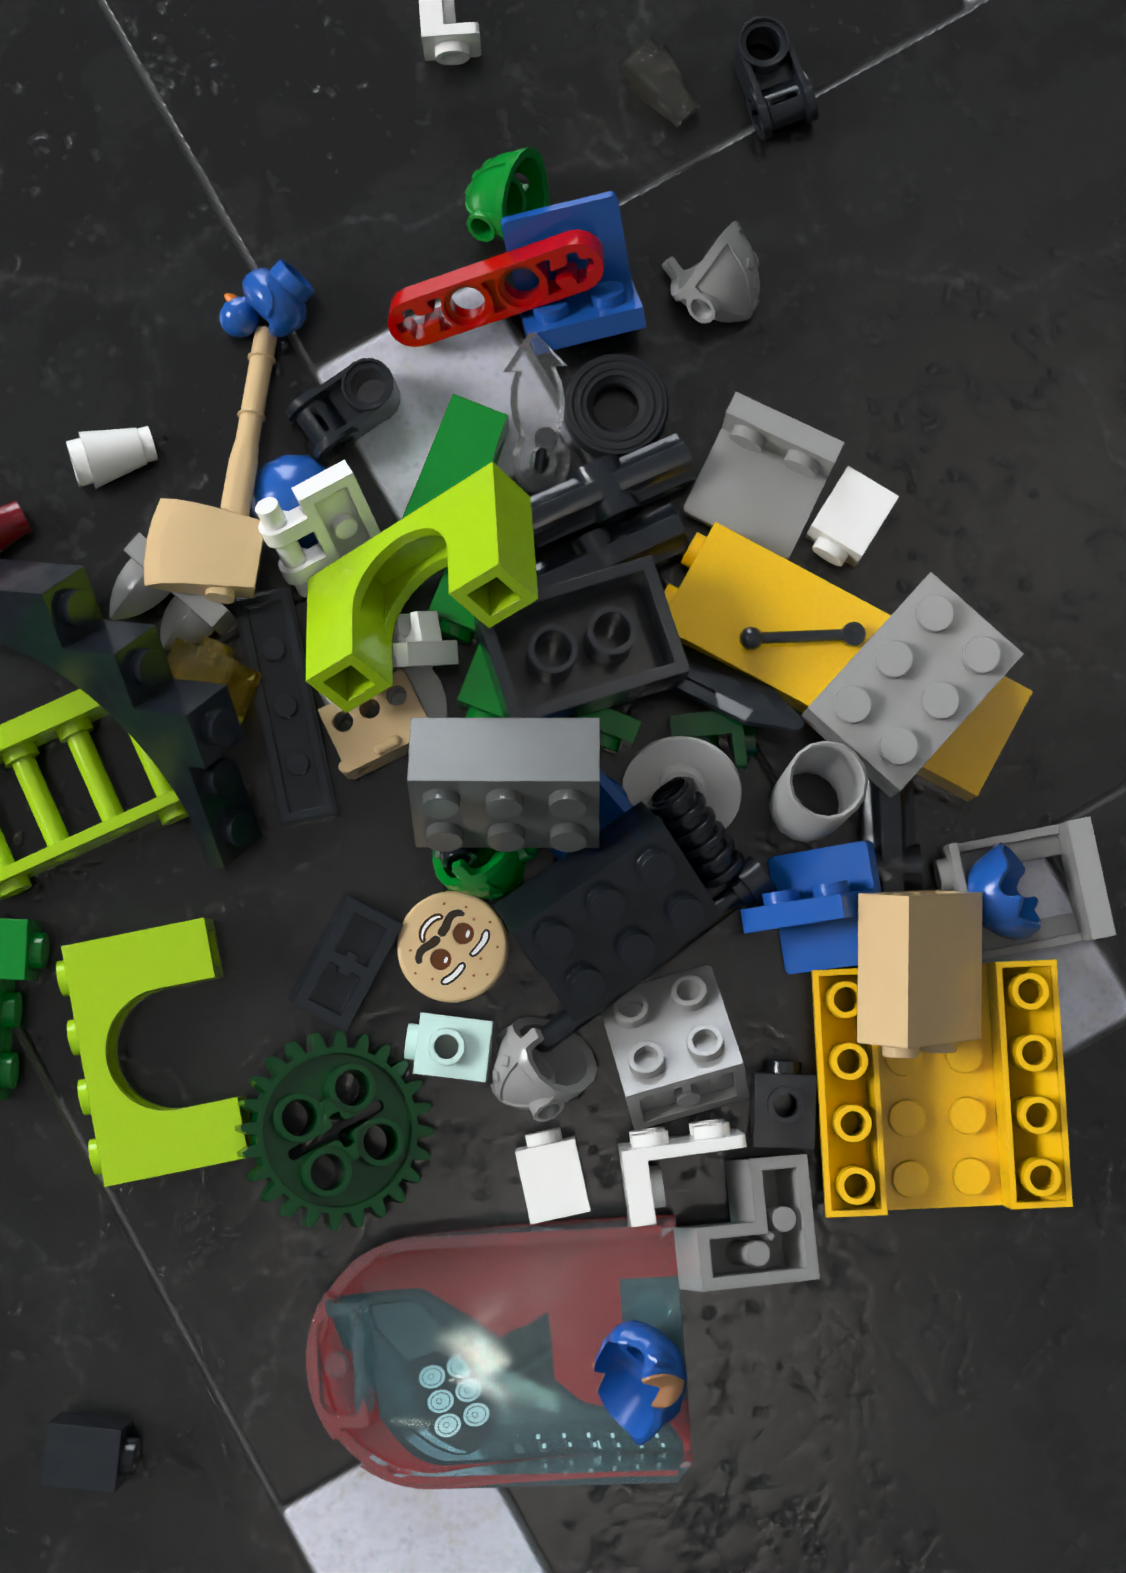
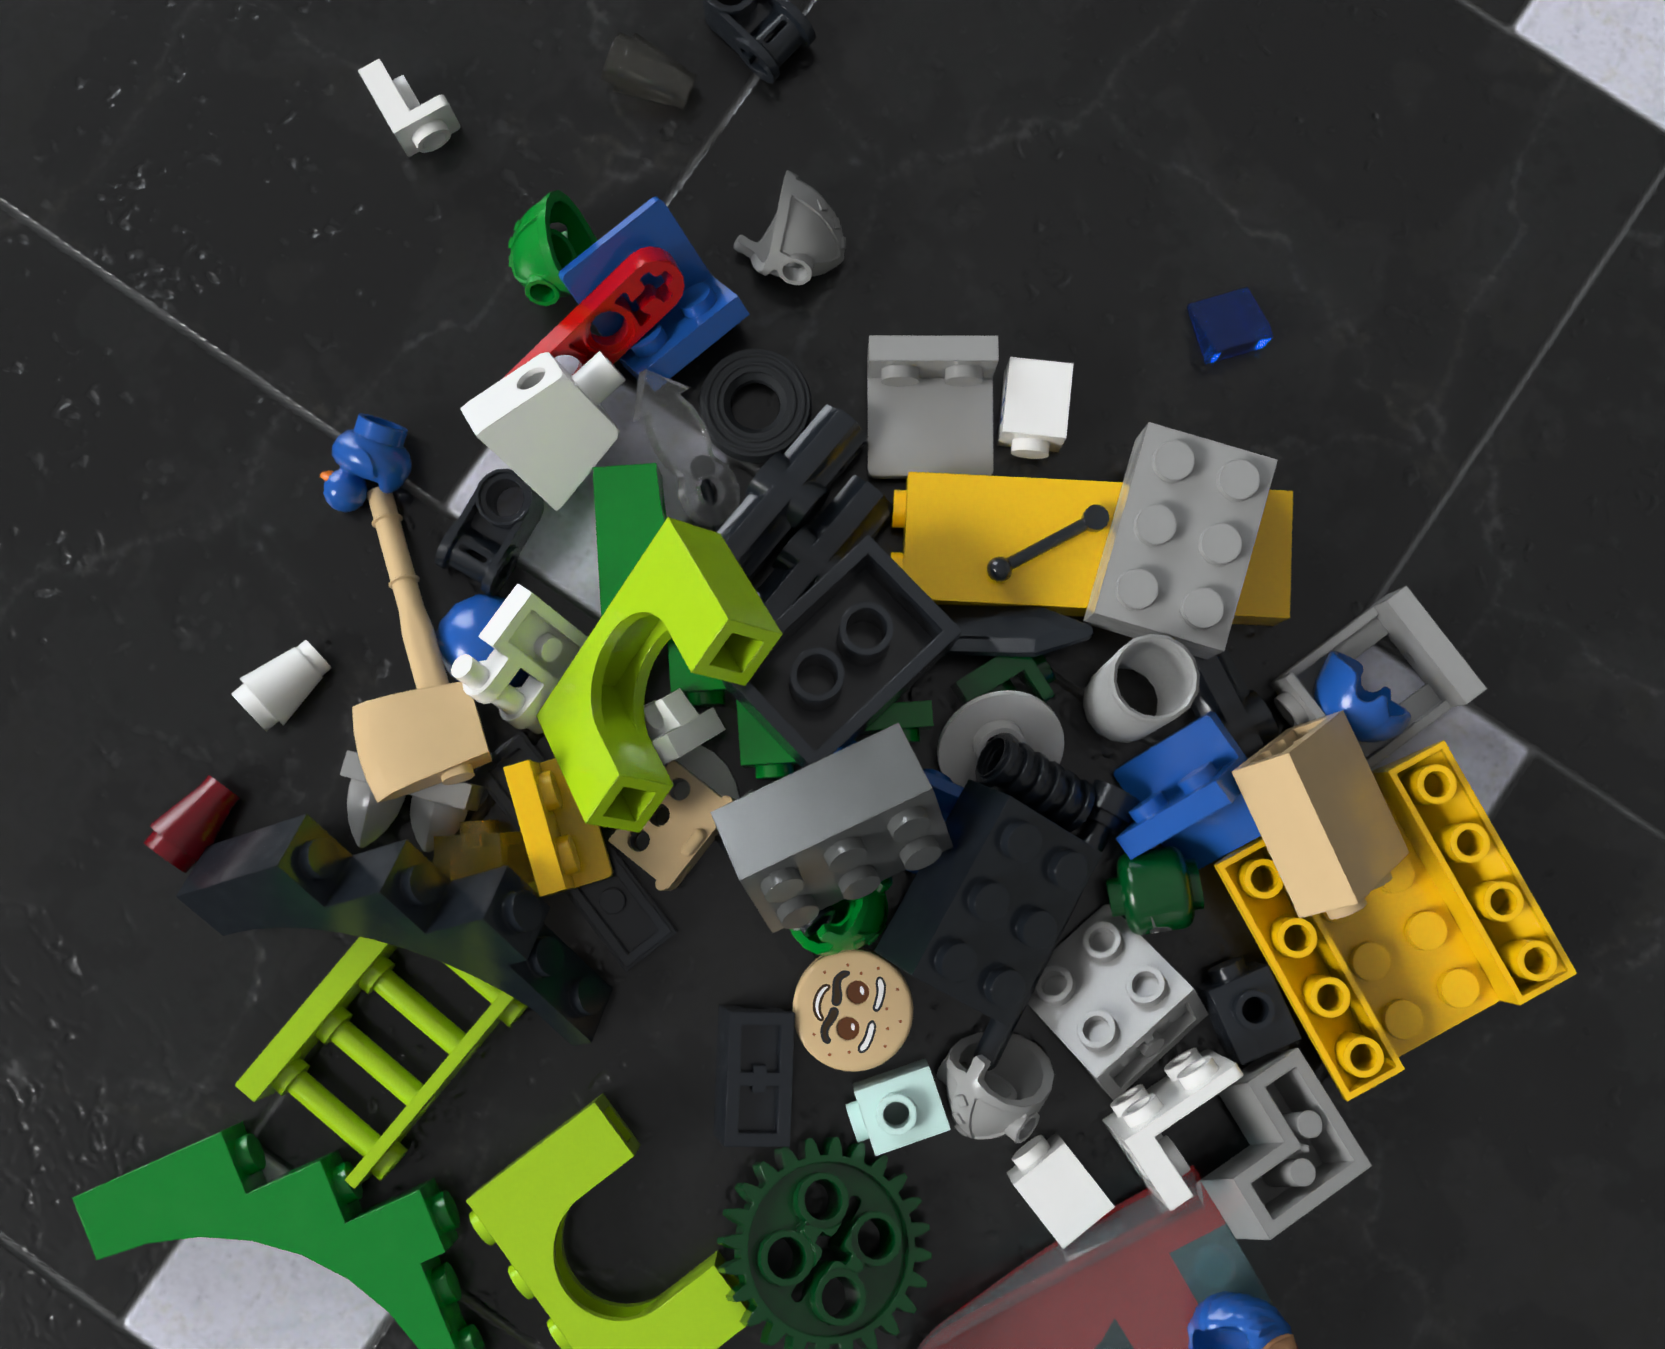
camera: 30 degrees left, 0 degrees up
none -> white torso [460,351,626,512]
none -> yellow bracket [503,758,613,897]
none -> dark green head [1105,846,1204,935]
none -> clear blue slope [1187,287,1274,365]

